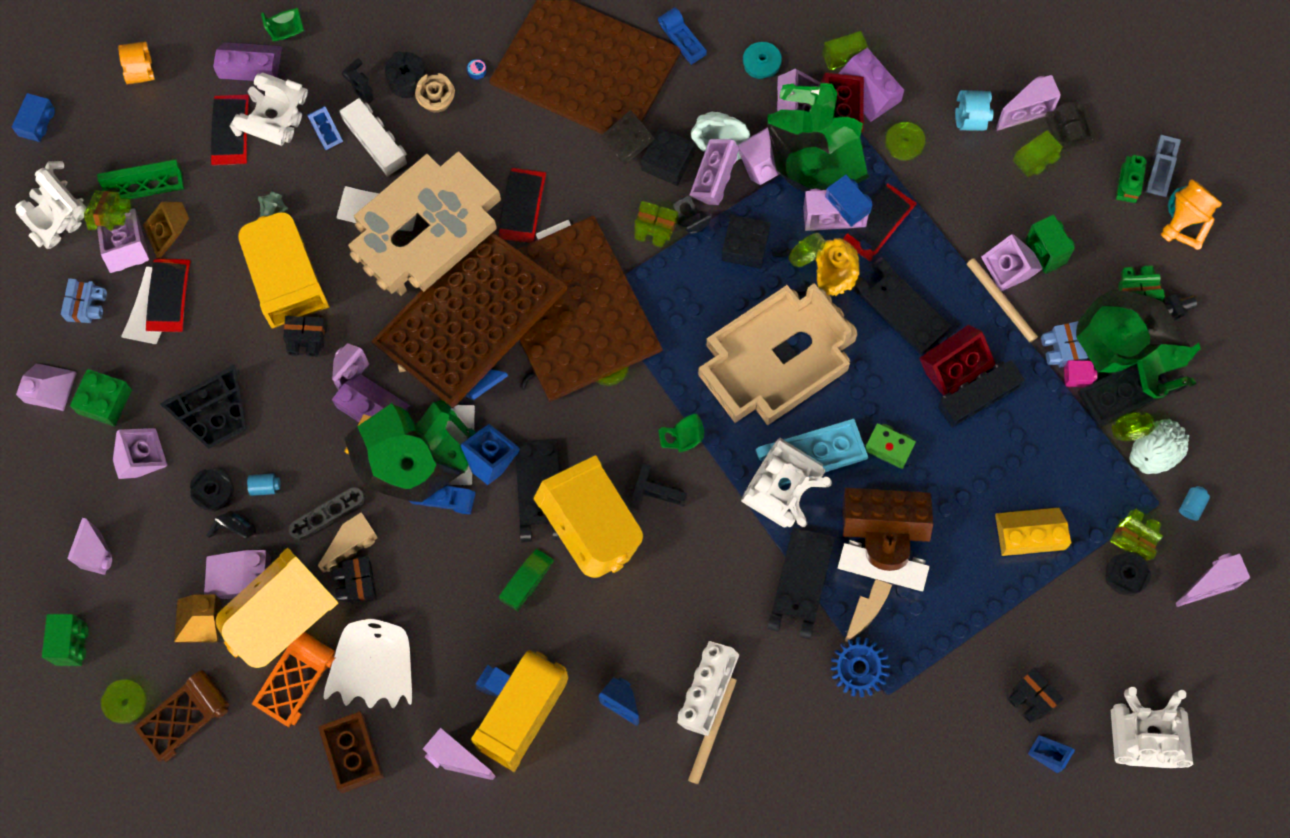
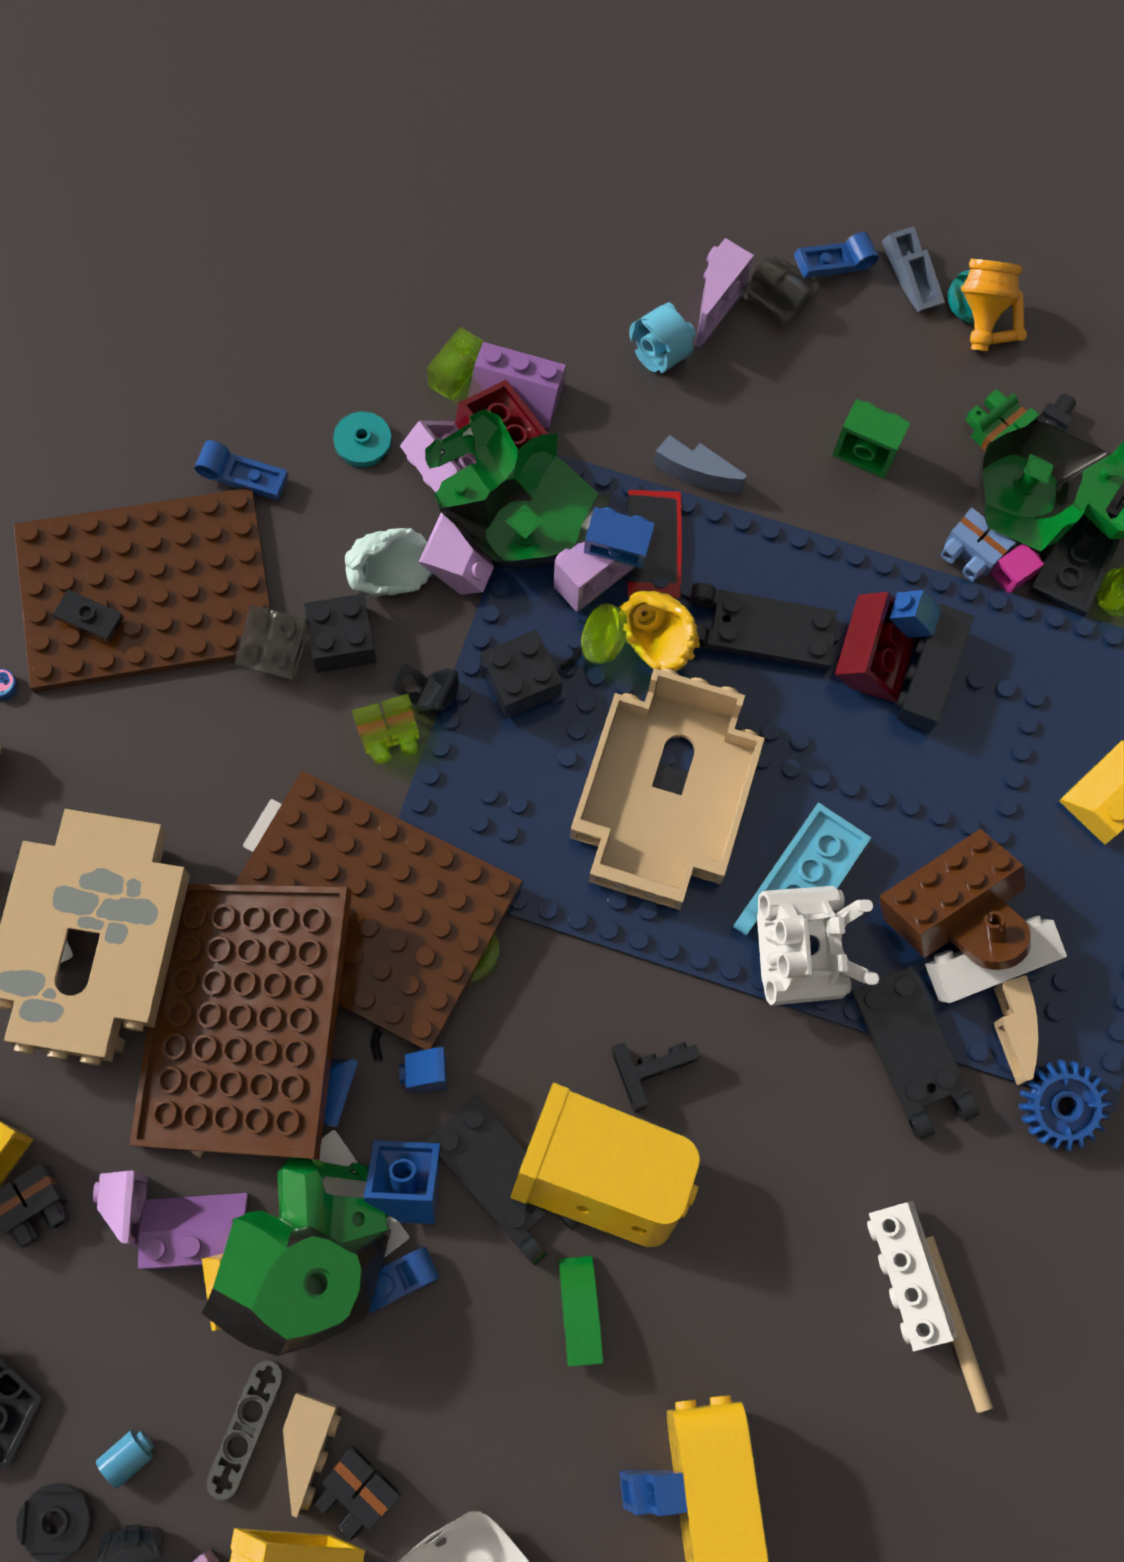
camera: 45 degrees left, 0 degrees up
black sticker [498,168,546,243] -> none
blue slope [599,677,640,726] -> none
green piece [659,414,704,452] -> none
lavender slope [689,139,739,205] -> none
bright green brick [865,423,916,469] -> none
clear neon green plate [885,122,925,160] -> none
tan piece [967,258,1038,343] -> none
lavender slope [981,234,1043,291] -> none
clear neon green brick [1013,130,1063,178] -> none
green hips [1116,155,1147,203] -> none
none -> black plate [53,590,124,643]
none -> blue slope [399,1047,447,1093]
none -> sand blue slope [653,435,747,493]
none -> blue plate [794,232,879,278]
none -> blue brick [889,590,941,638]

